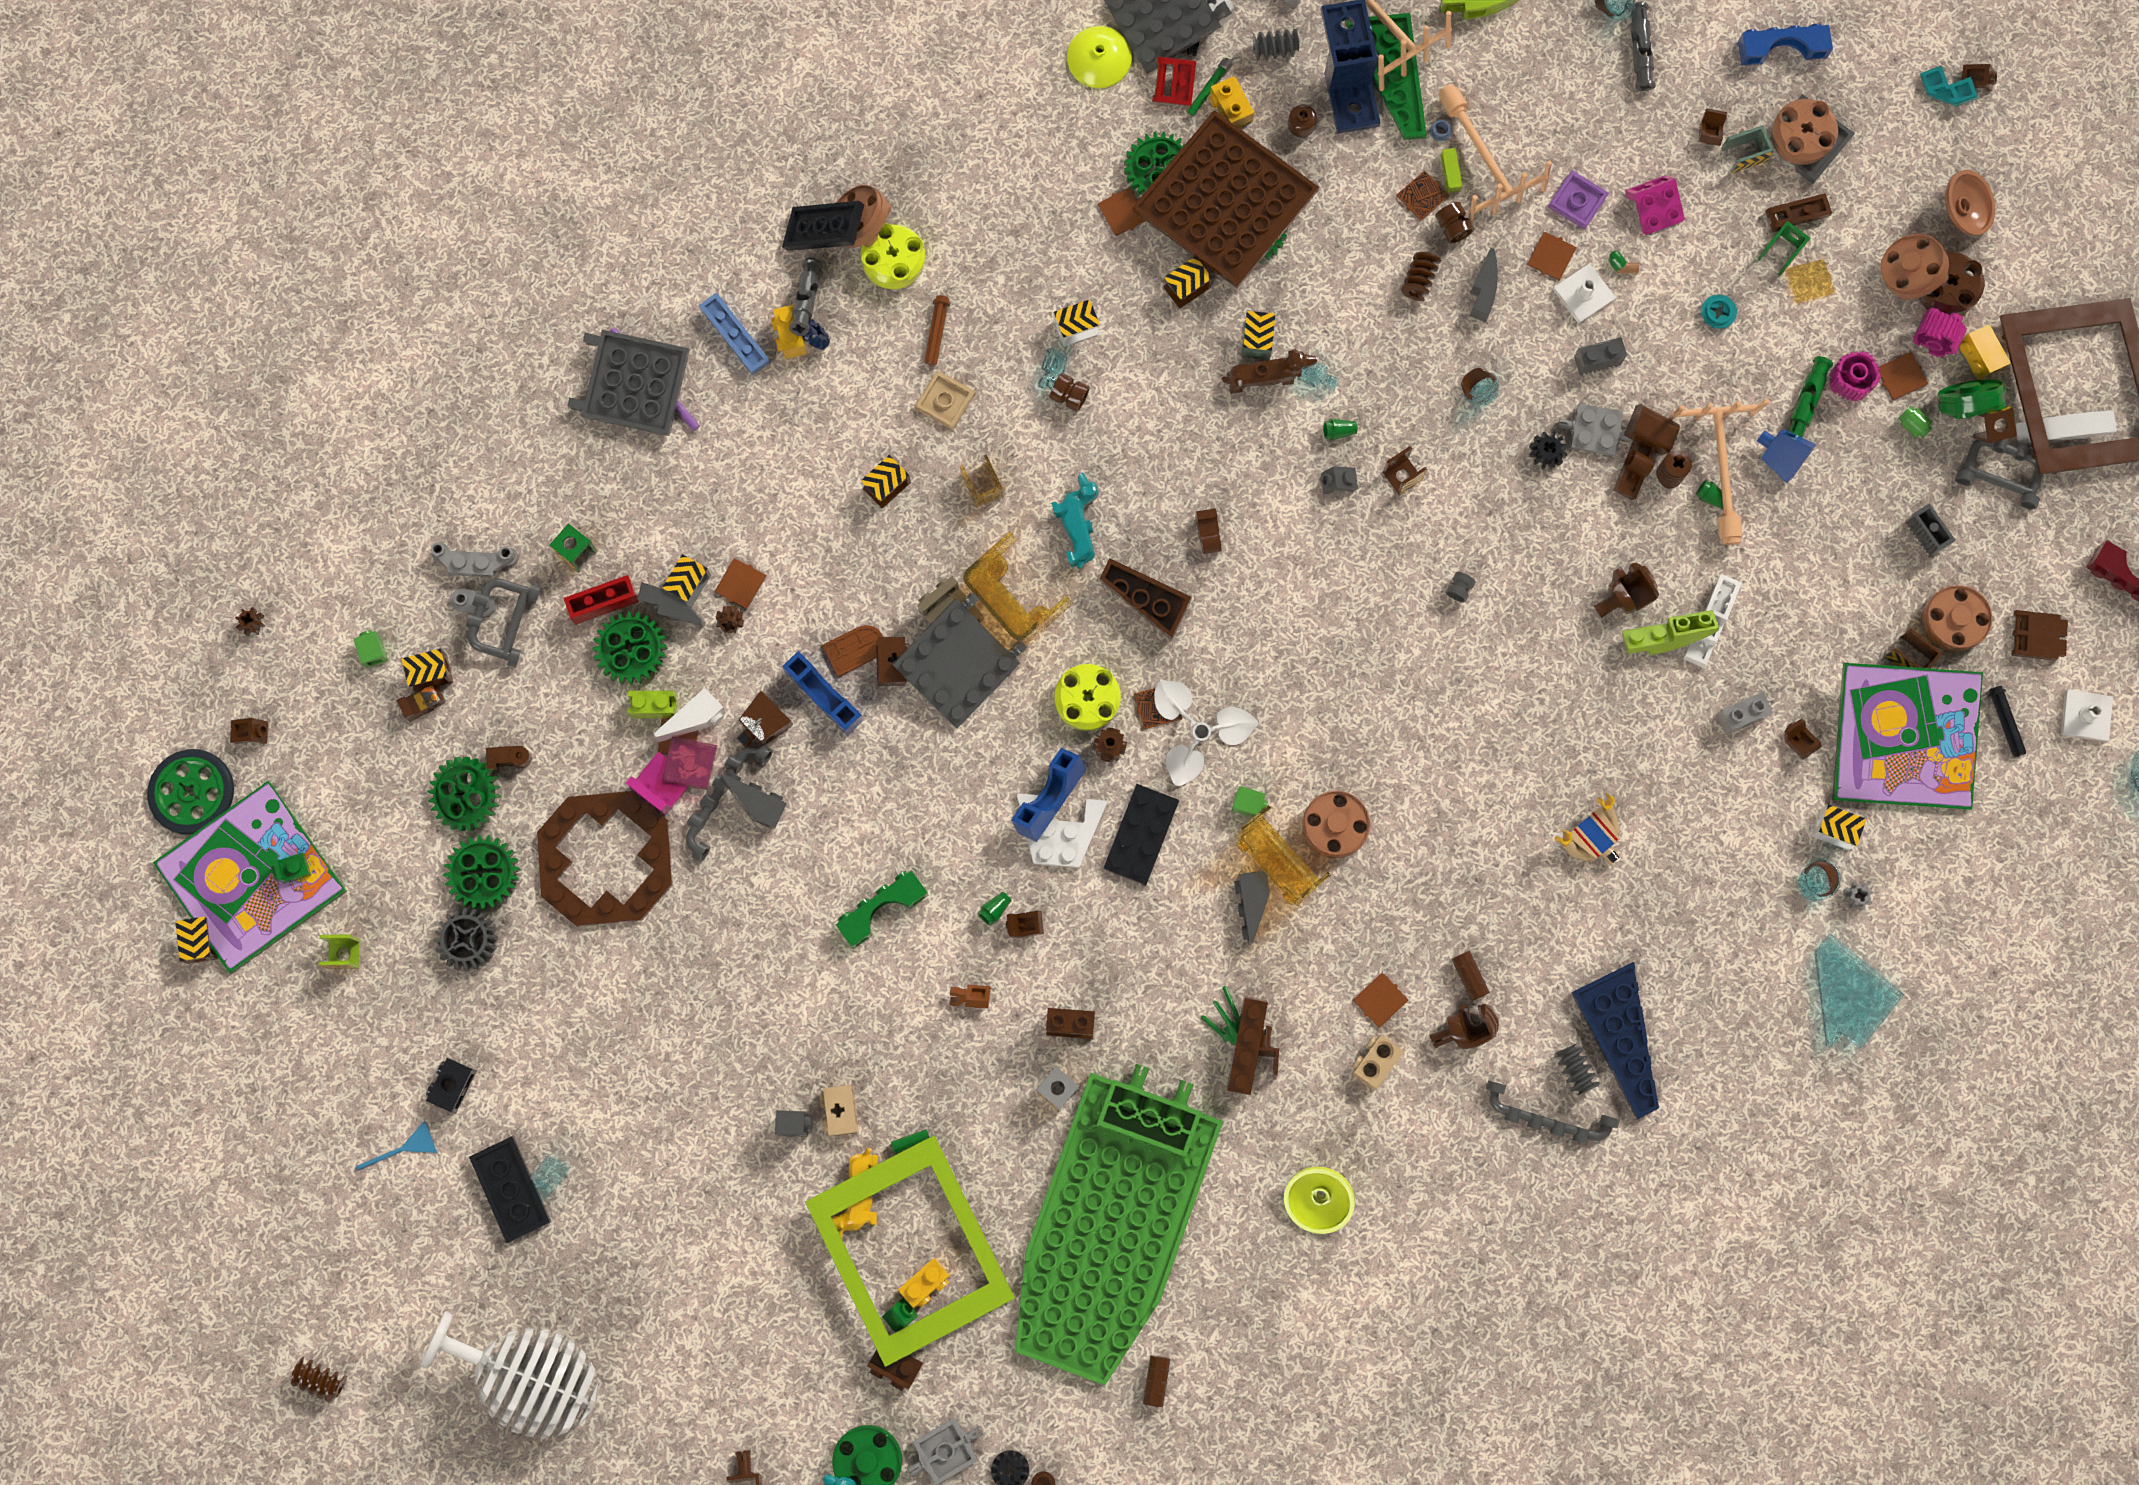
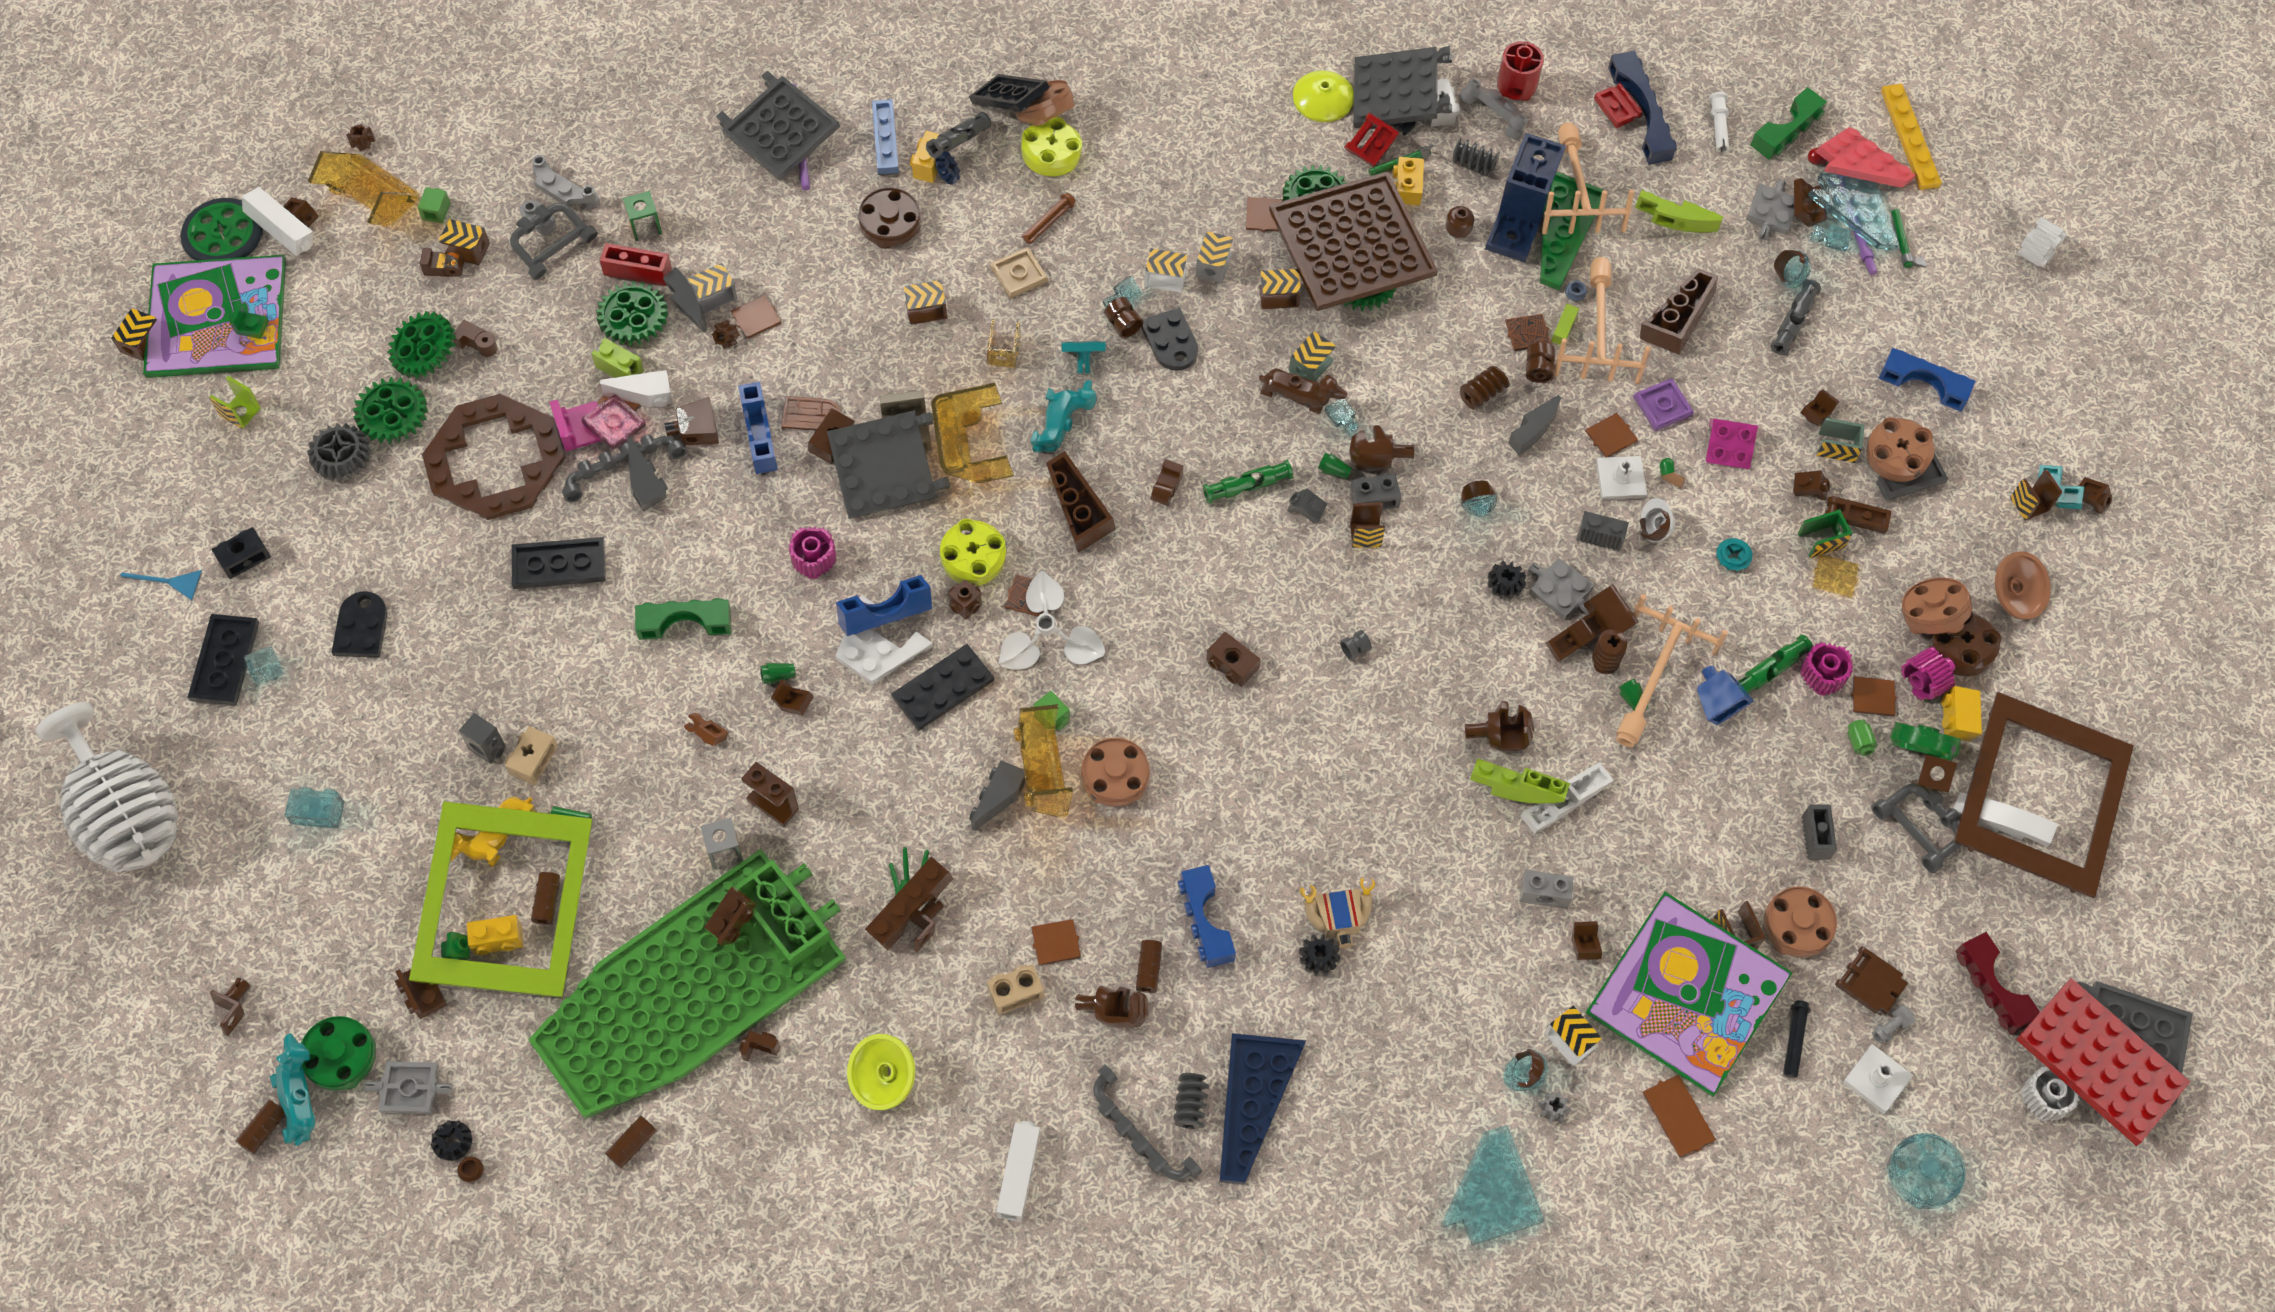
camera: 30 degrees right, 15 degrees down
none -> white brick [242,187,313,256]
none -> clear light blue brick [284,787,345,828]
none -> clear yellow windscreen [308,151,420,227]
none -> black plate [331,591,388,658]
none -> black plate [512,537,606,589]
none -> reddish brown axle [531,872,561,925]
none -> reddish brown bracket [704,887,757,945]
none -> reddish brown bracket [739,1031,780,1062]
none -> dark pink brick [788,527,836,579]
none -> piece [858,187,921,249]
none -> white brick [996,1121,1040,1222]
none -> teal tile [1061,341,1106,373]
none -> black plate [1141,307,1198,371]
none -> blue arch [1177,865,1236,968]
none -> piece [1196,232,1233,283]
none -> green piece [1203,459,1293,504]
none -> reddish brown brick [1206,632,1261,687]
none -> black gear [1299,934,1341,976]
none -> reddish brown piece [1349,425,1415,472]
none -> dark grey brick [1350,474,1401,510]
none -> white piece [1639,498,1676,543]
none -> reddish brown wedge [1640,268,1718,355]
none -> dark orange piece [1643,1075,1716,1158]
none -> reddish brown bracket [1793,470,1830,500]
none -> light grey bar [1872,1004,1916,1044]
none -> reddish brown piece [2010,470,2062,521]

